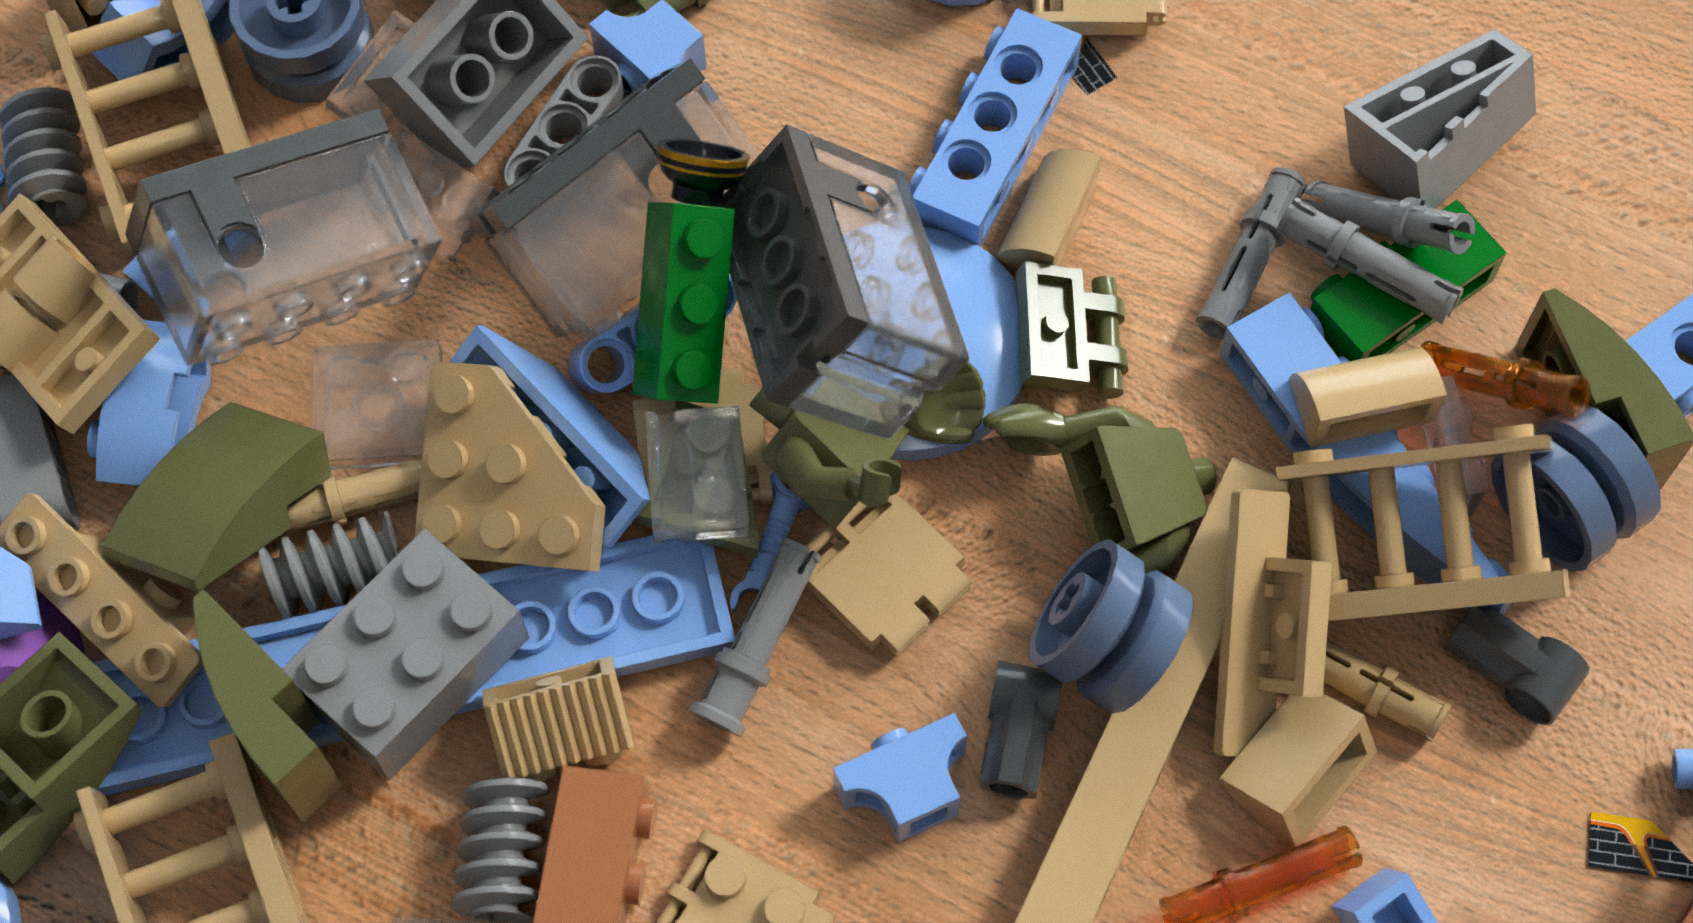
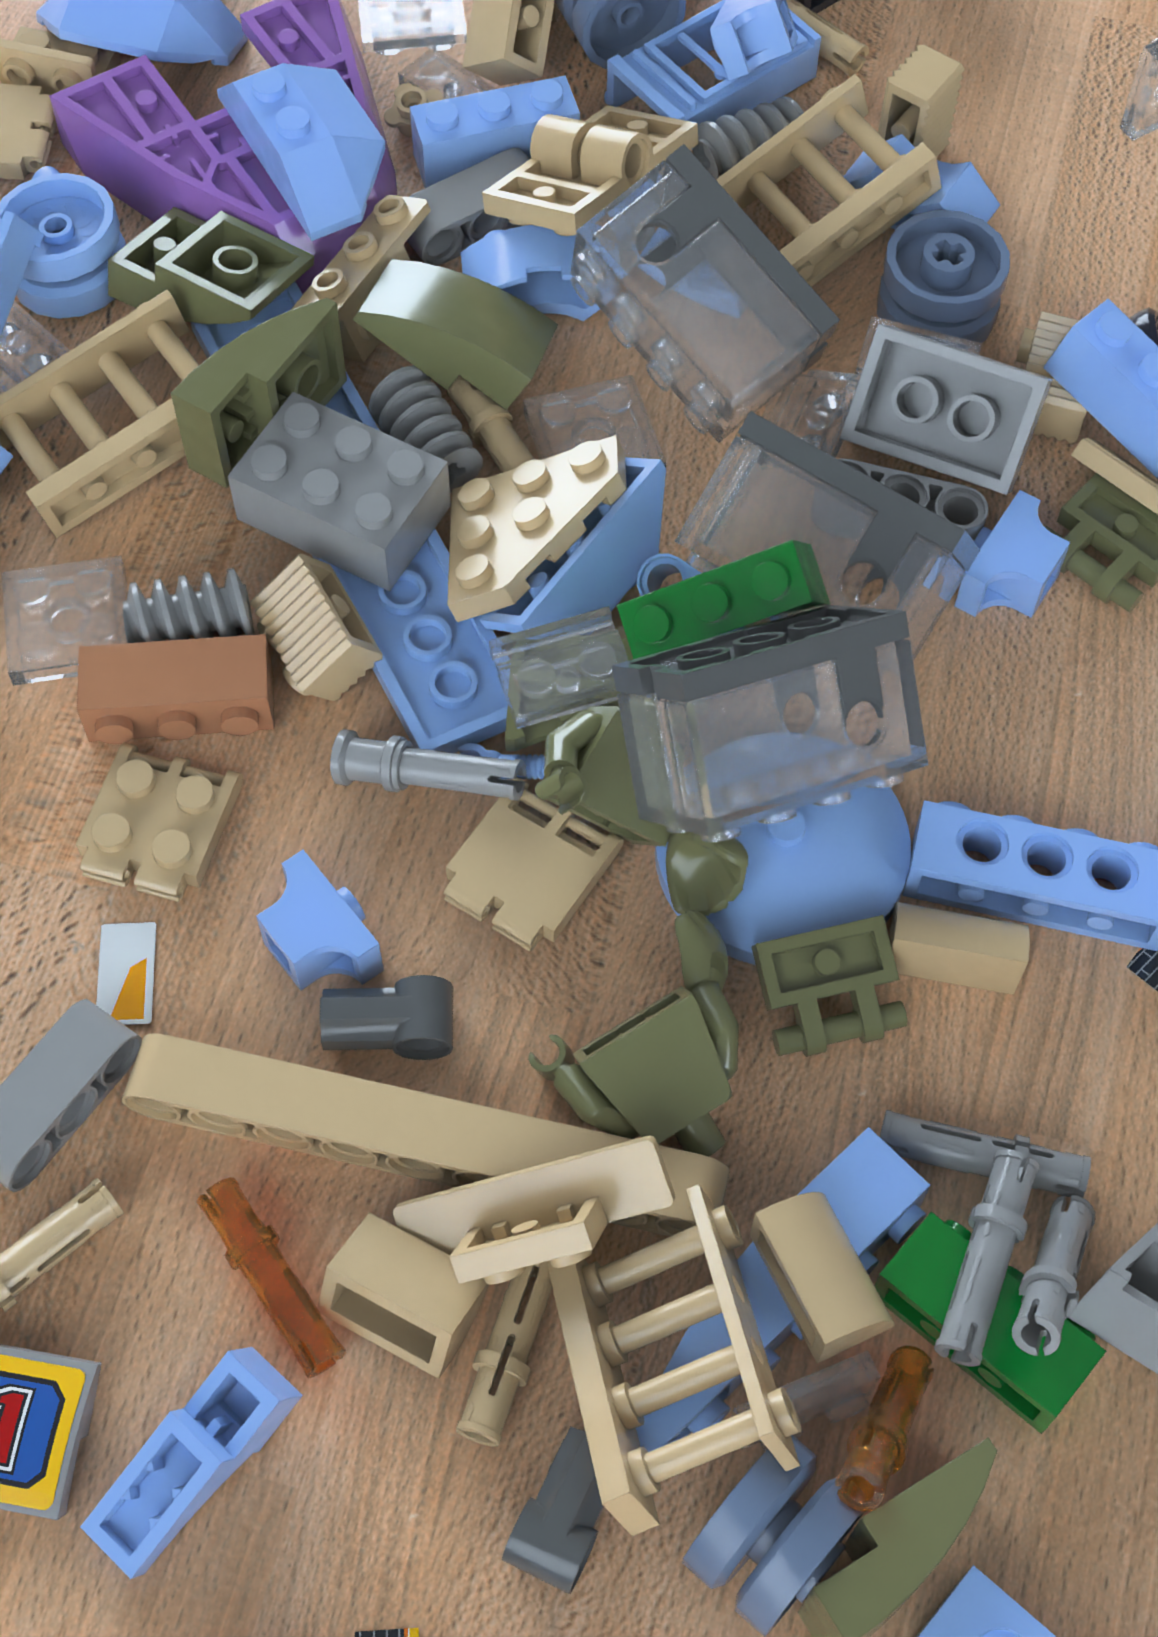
camera: 75 degrees right, 5 degrees down
black piece [658,139,750,207] -> none
sand blue wheel [1029,539,1193,714] -> none

